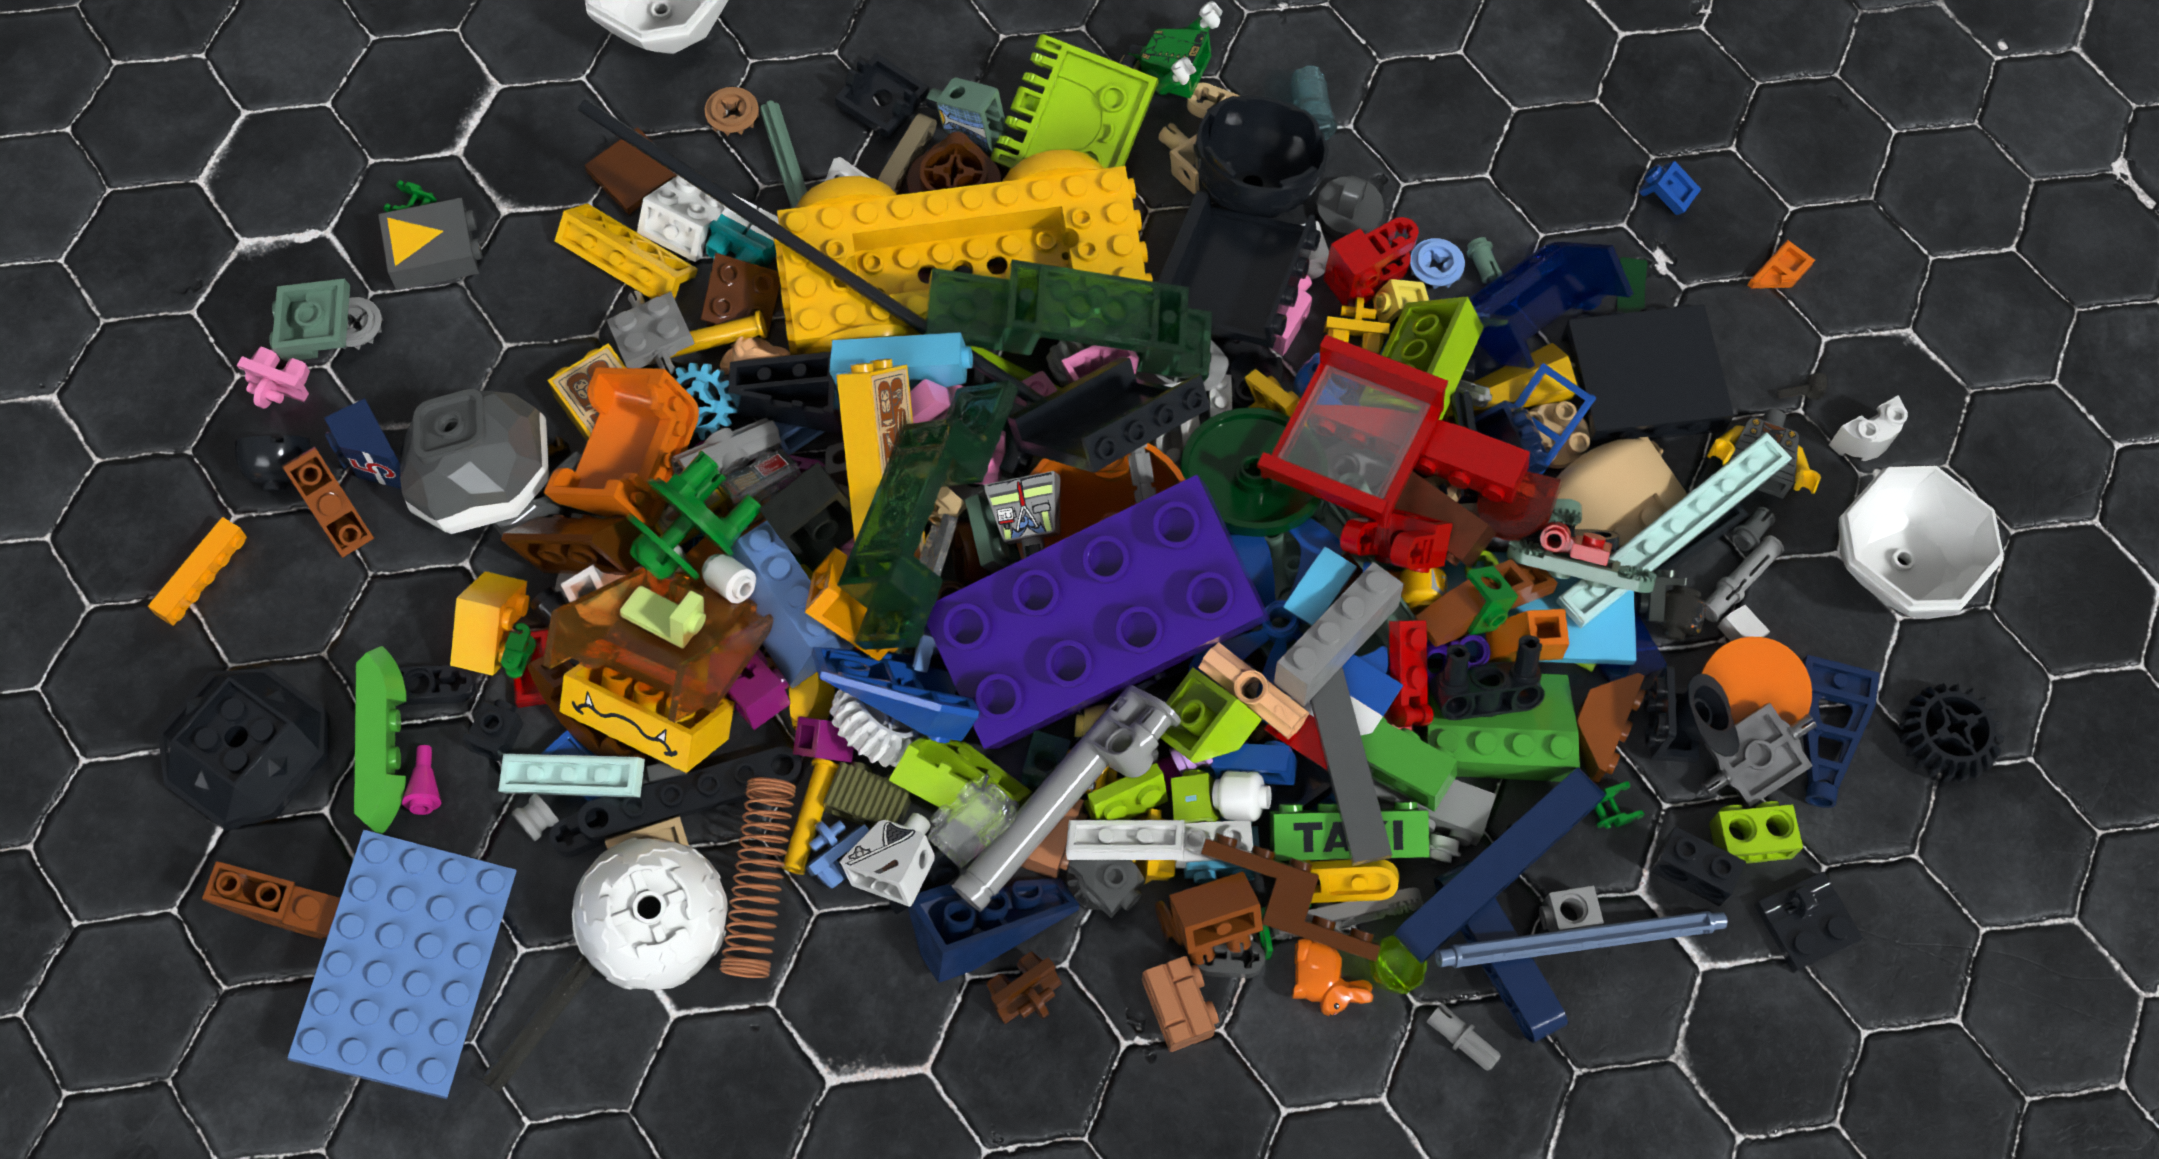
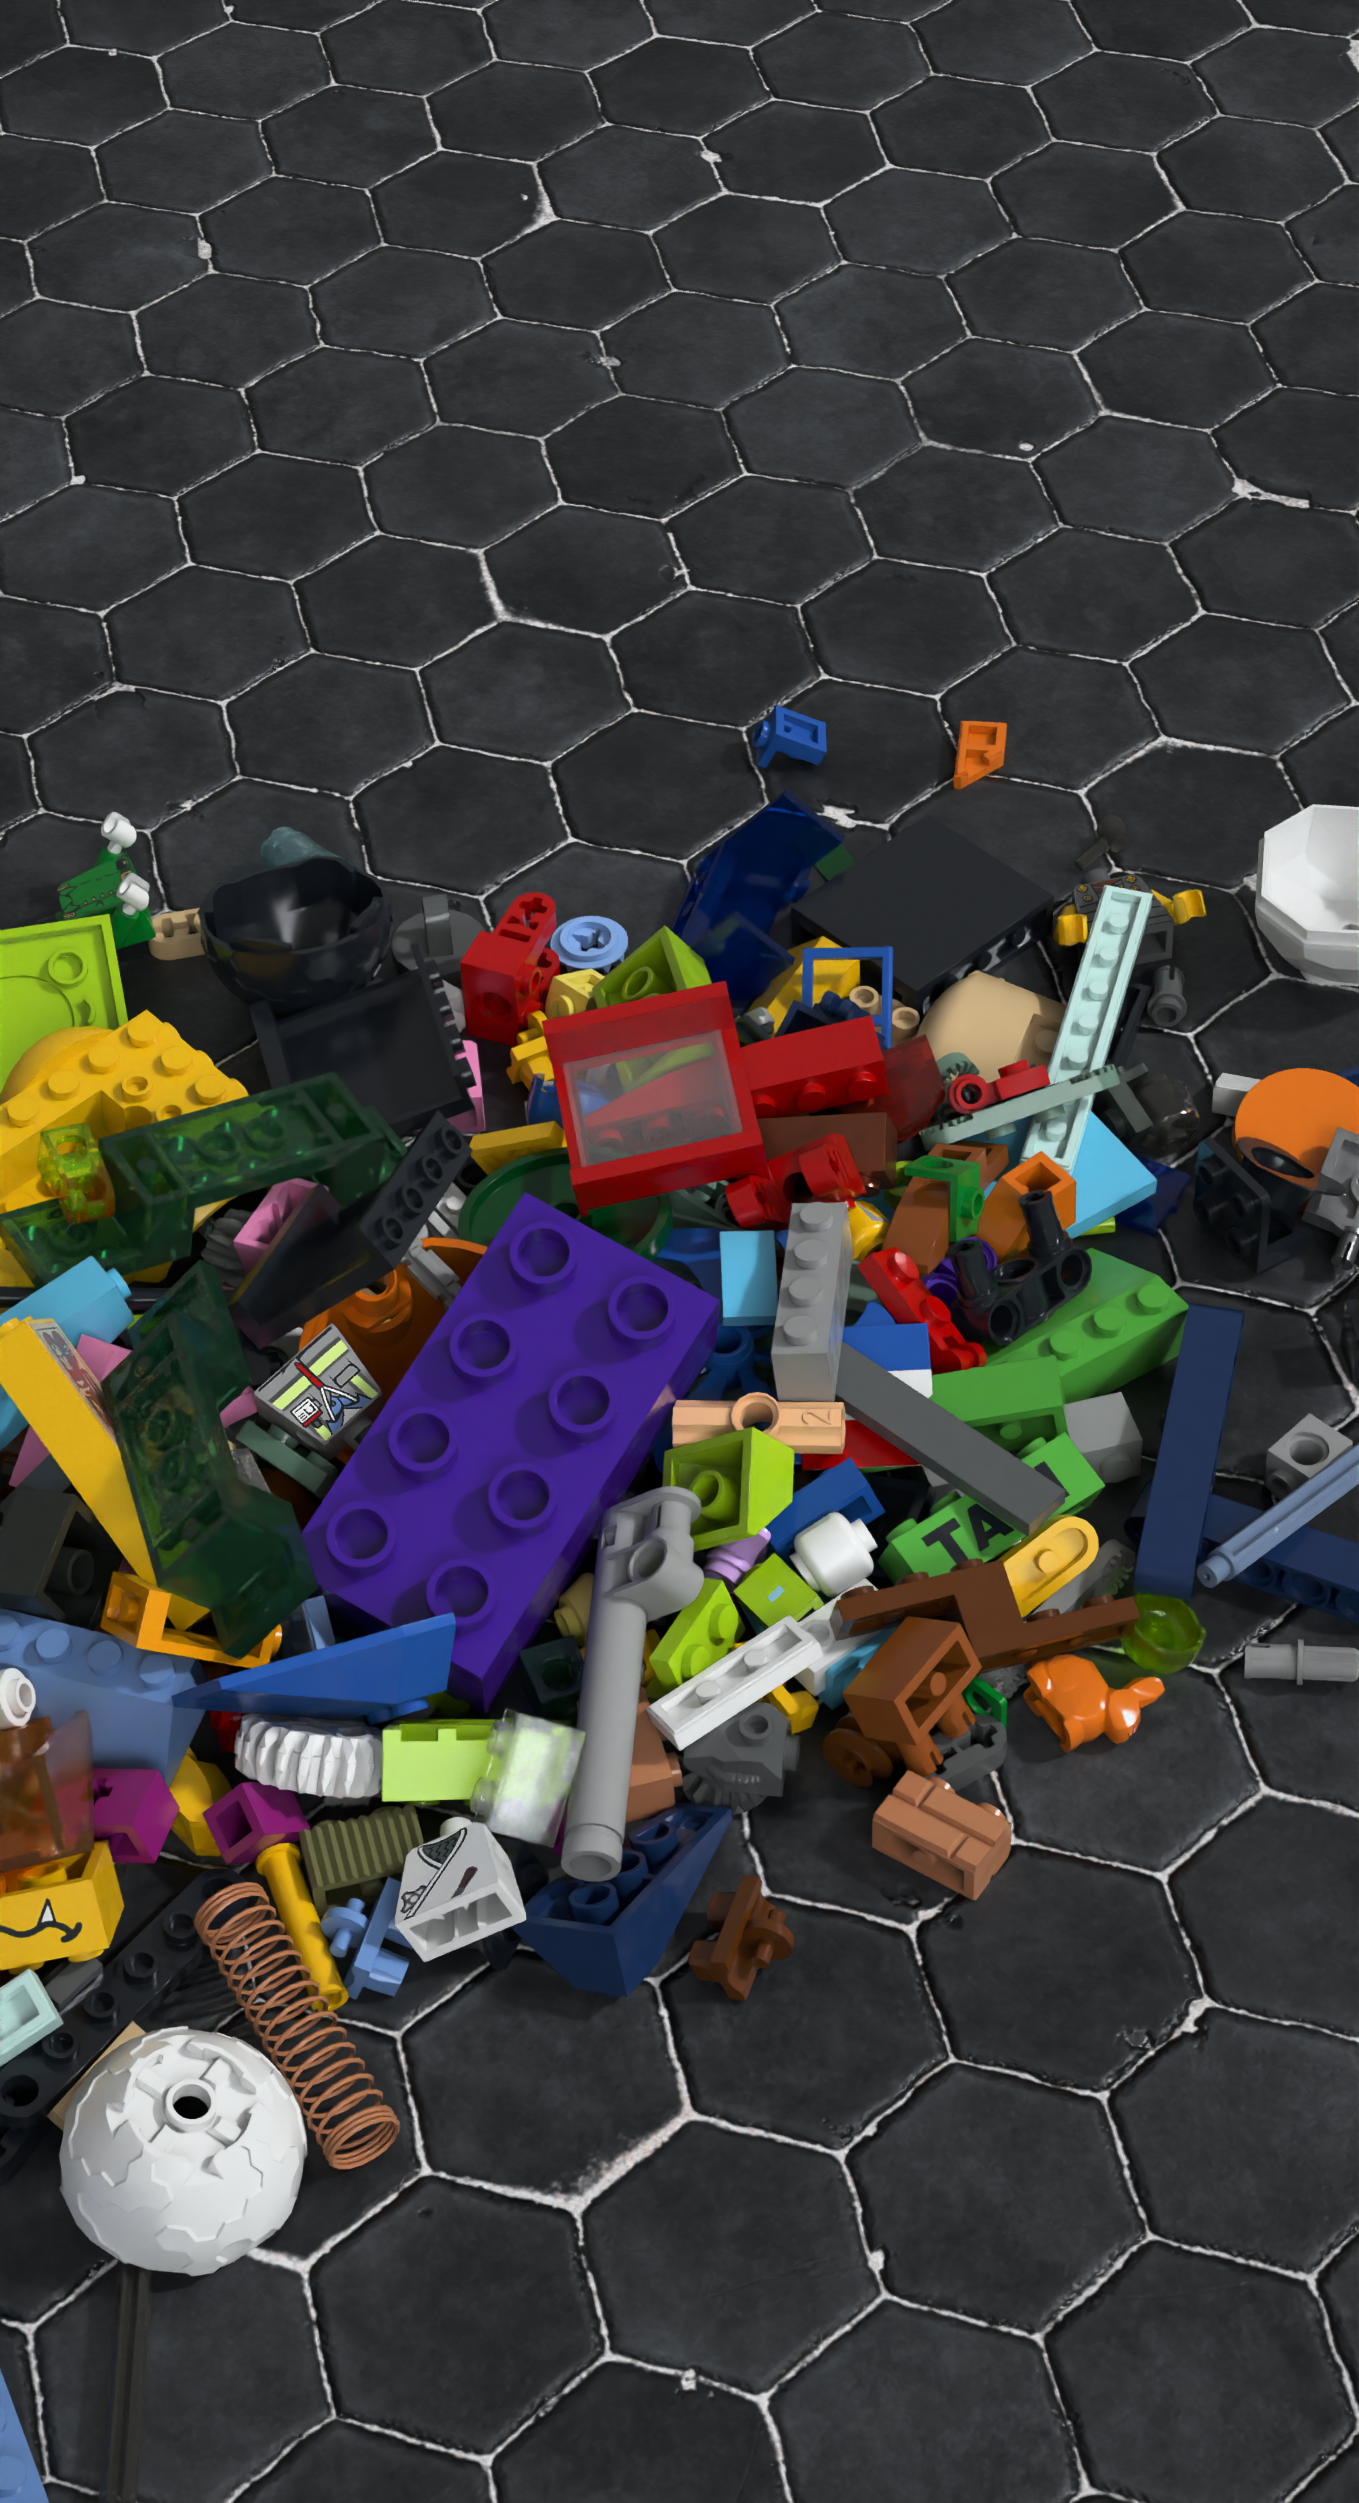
camera: 30 degrees left, 20 degrees down
tan bracket [1159,123,1200,195] -> none
white plate [1429,834,1461,863] -> none
sand green pin [1466,237,1503,284] -> none
dark orange slope [1576,673,1646,783] -> none
green piece [1595,781,1645,829] -> none
light grey pin [1699,535,1784,622] -> none
white cylinder [1829,395,1908,461] -> none
none -> clear neon green leg [37,1122,115,1225]

